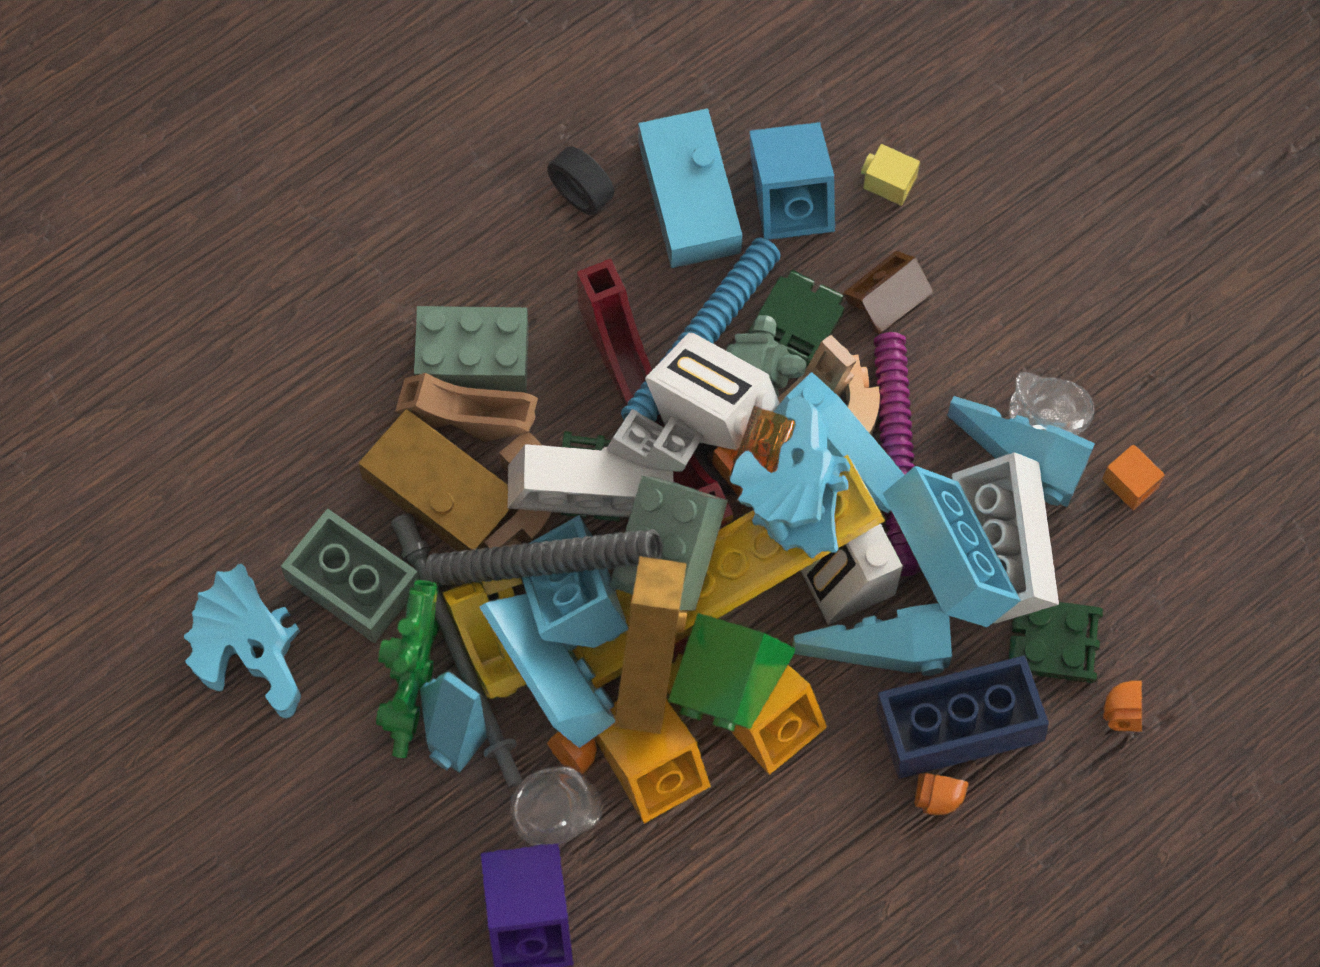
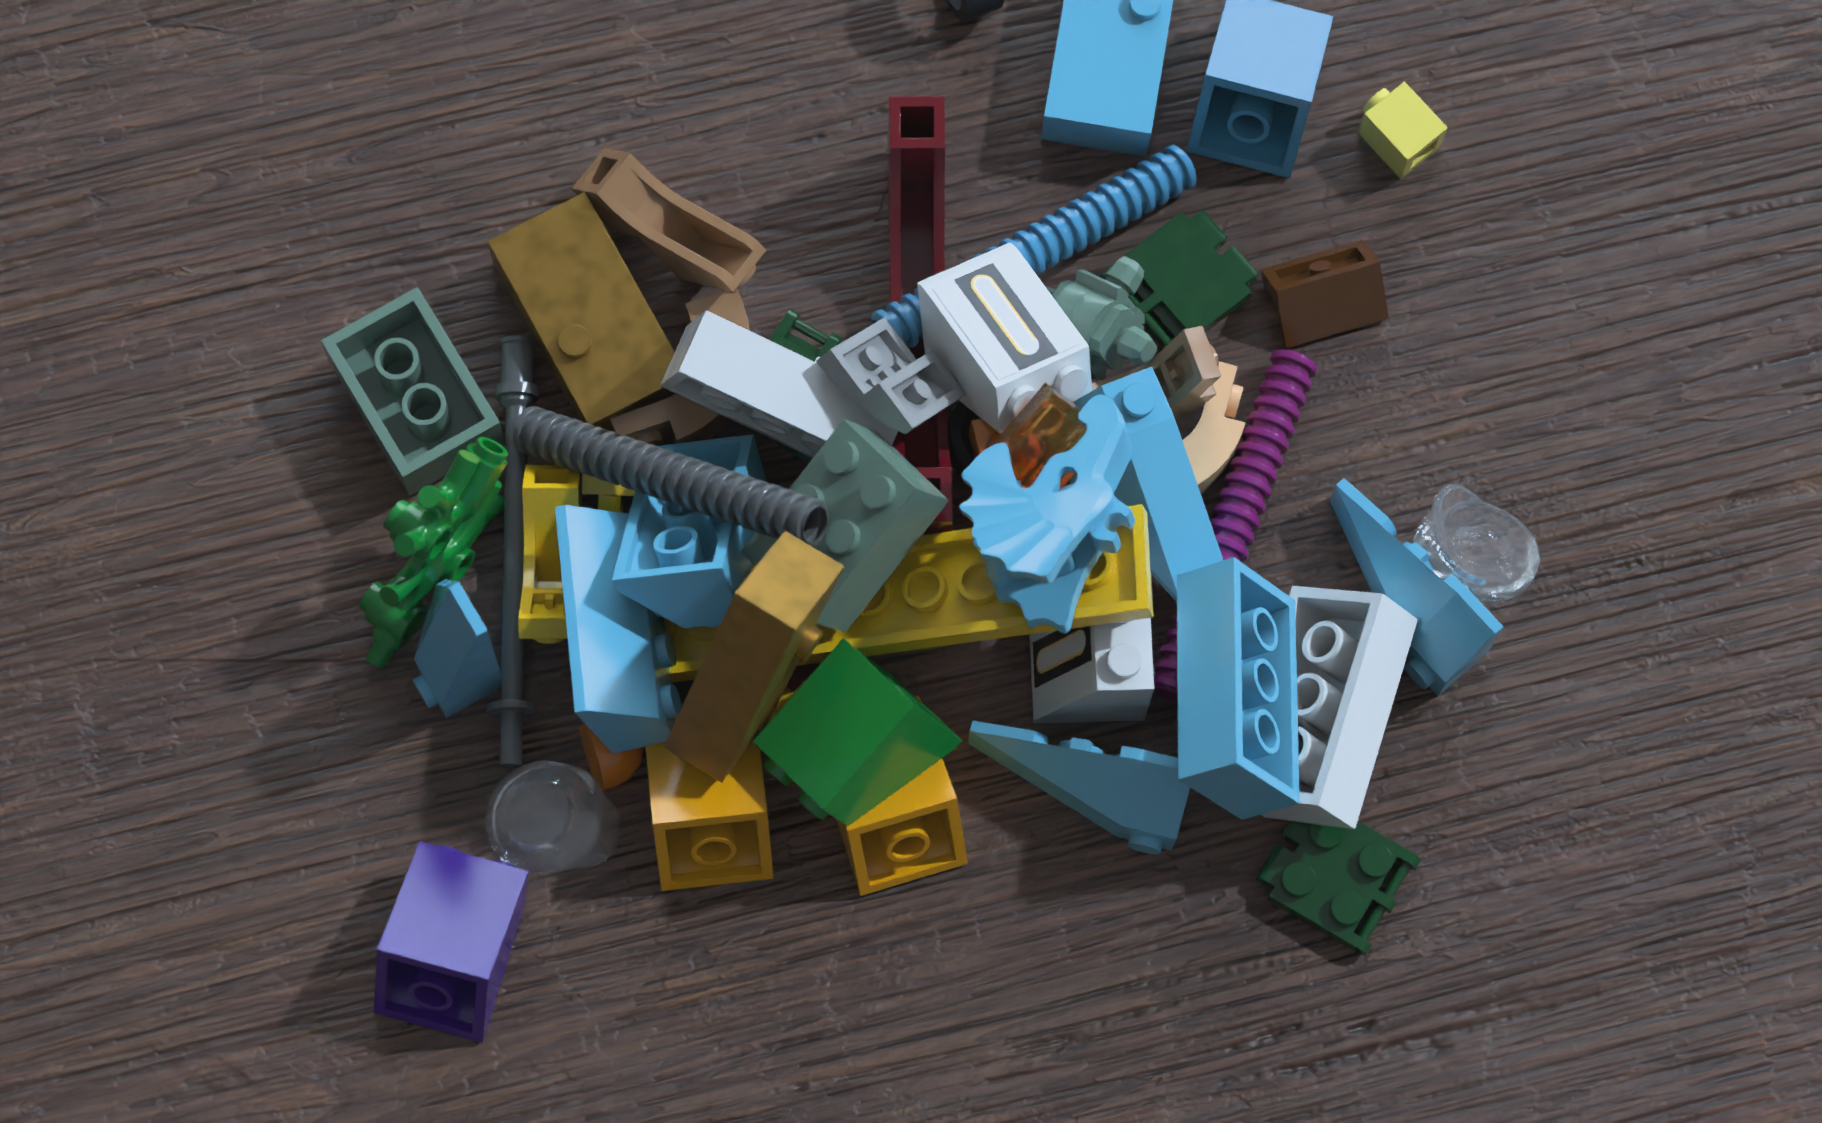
camera: 20 degrees right, 5 degrees up
medium azure animal [184,564,301,719] -> none
sand green brick [414,306,529,392] -> none
dark blue brick [876,655,1049,779] -> none
orange piece [915,773,969,815] -> none
orange panel [1102,445,1165,510] -> none
orange piece [1103,680,1142,732] -> none

